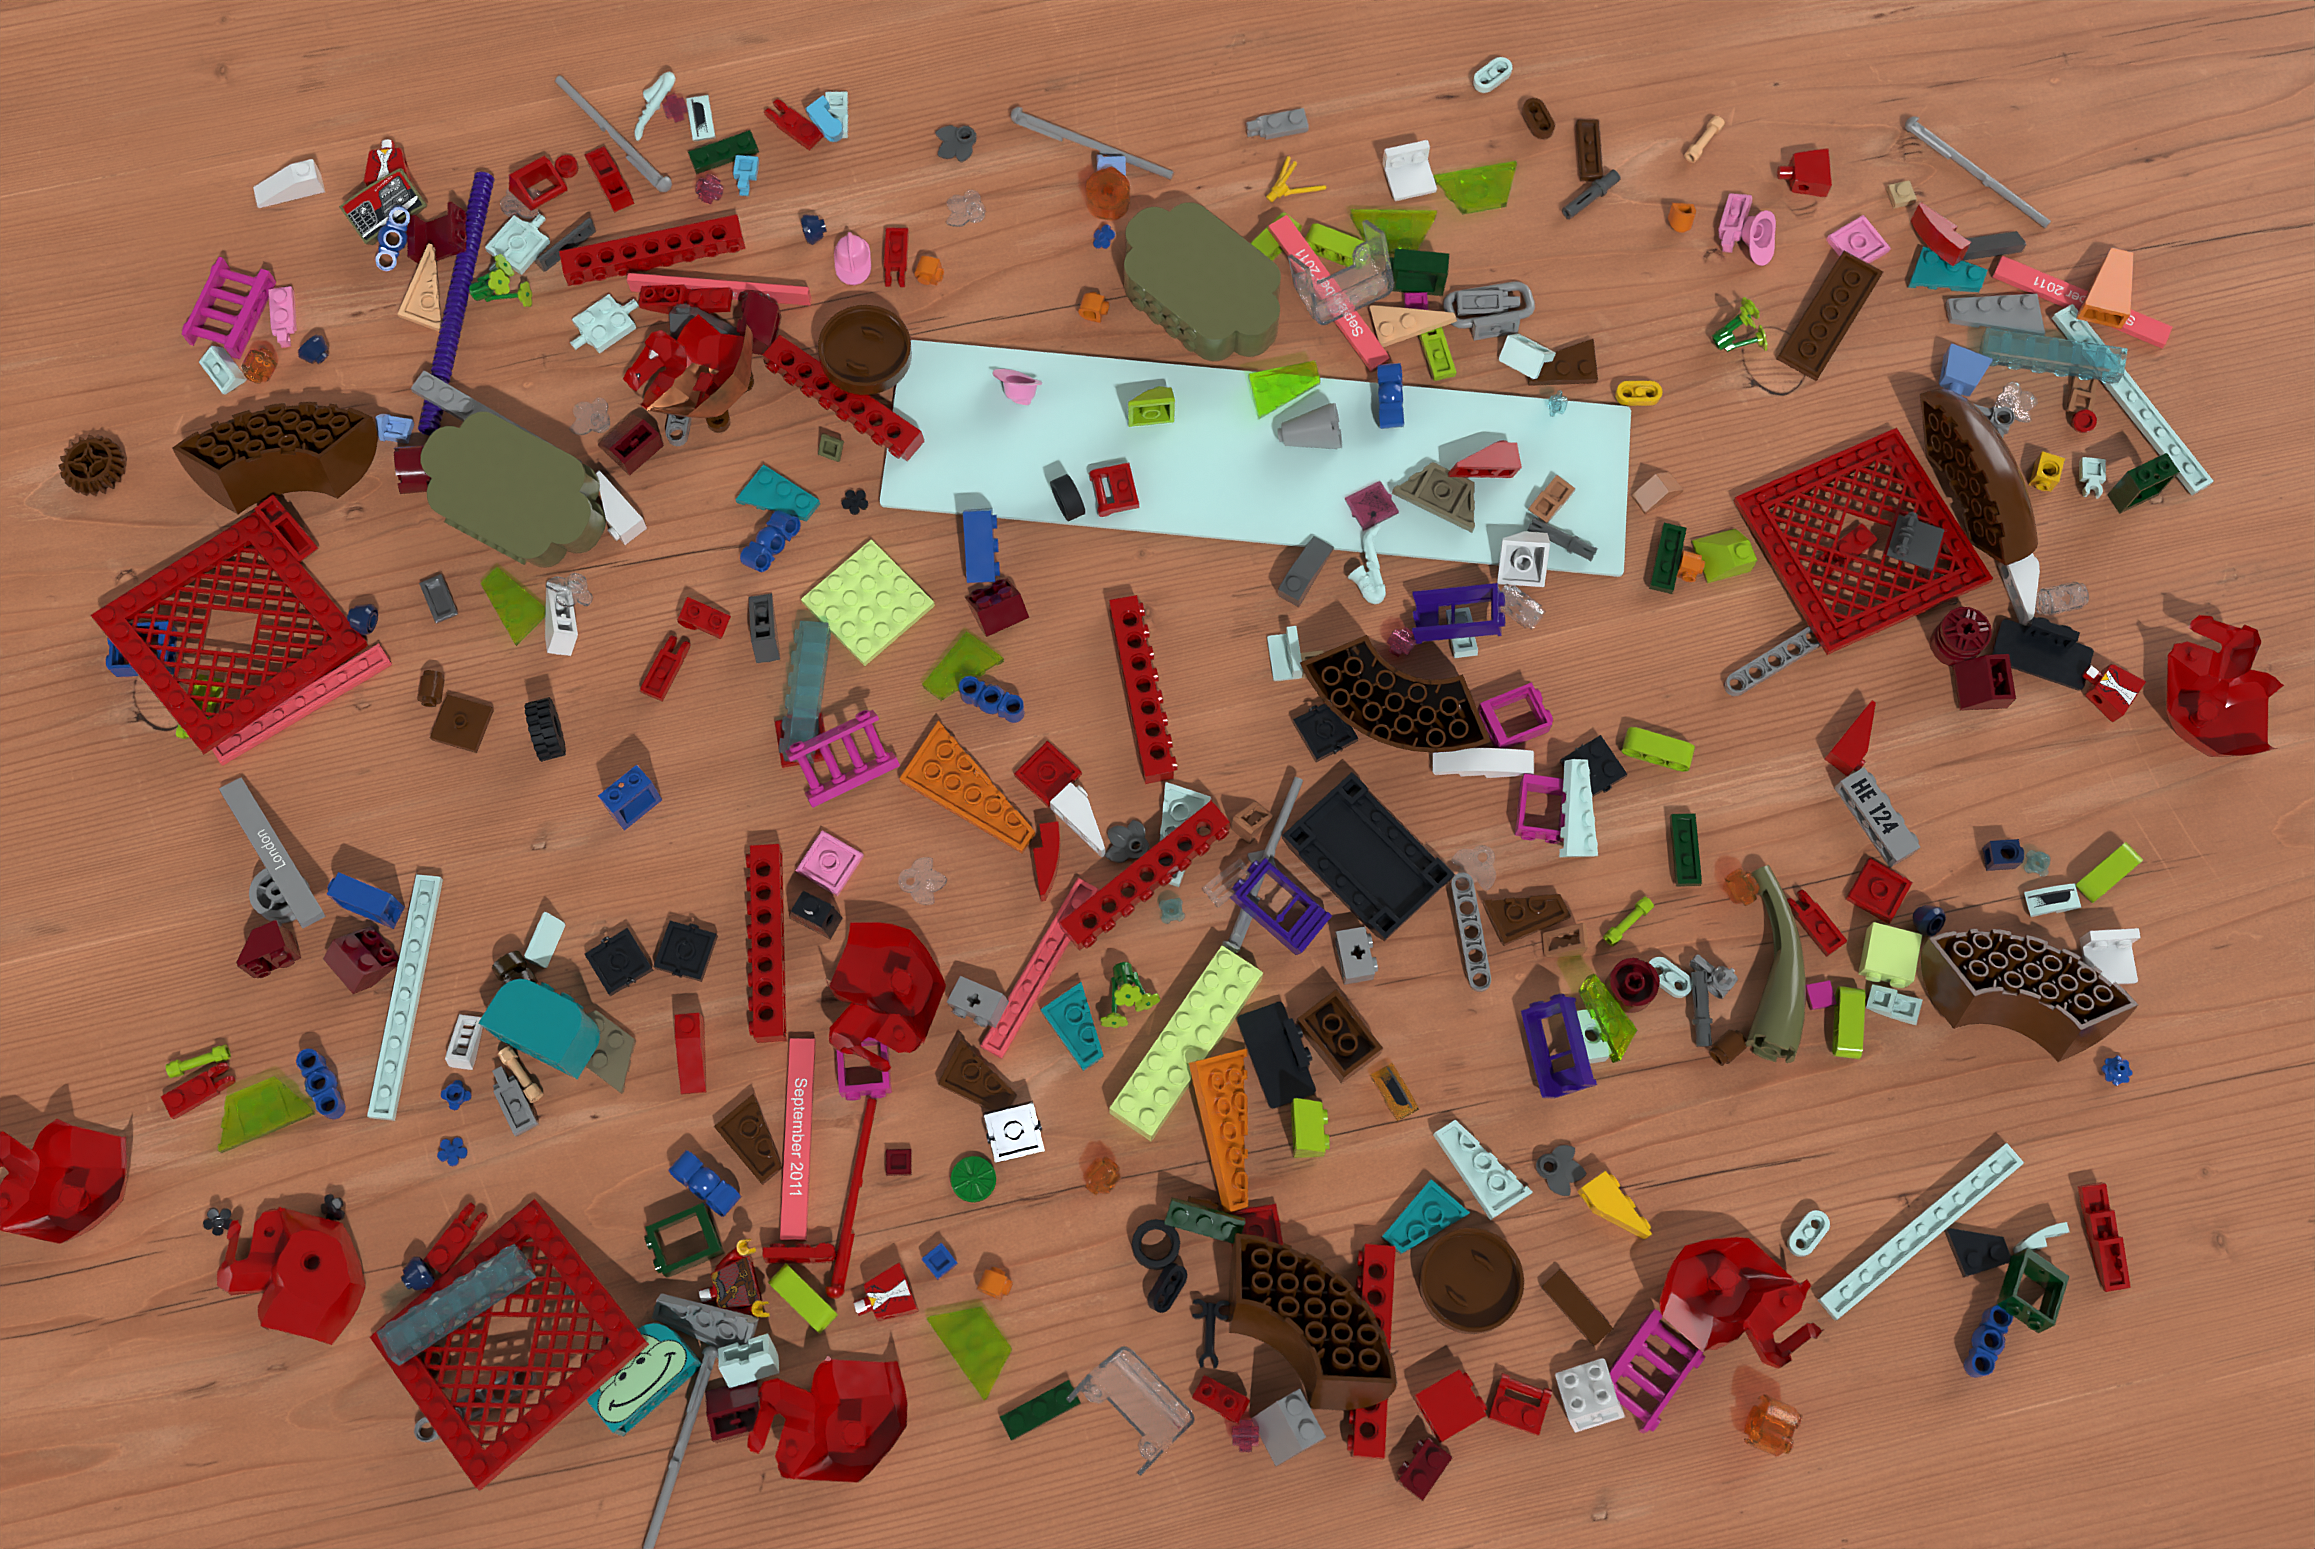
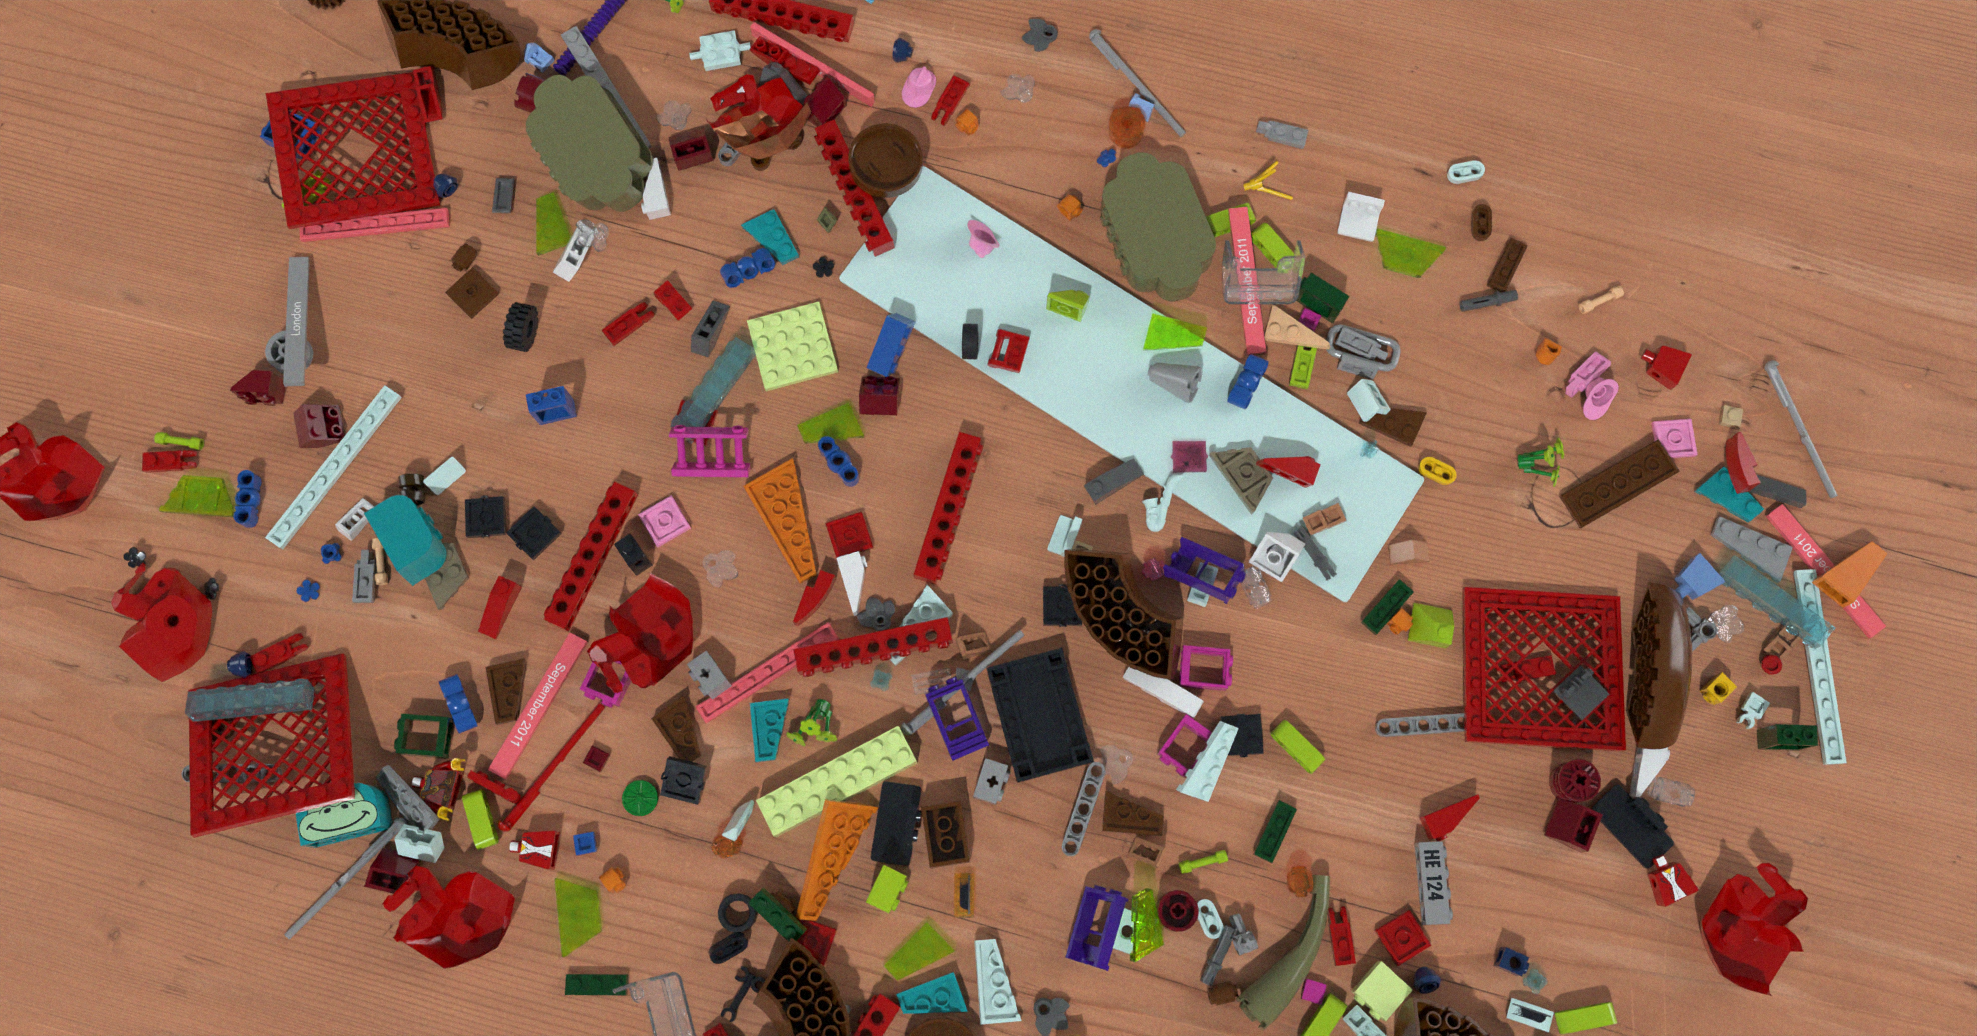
camera: 30 degrees right, 5 degrees up
blue window [327,872,405,929] -> none
clear neon green wing [1350,209,1437,254] -> none
none -> light aqua slope [722,800,754,841]
none -> clear neon green wing [884,922,955,981]

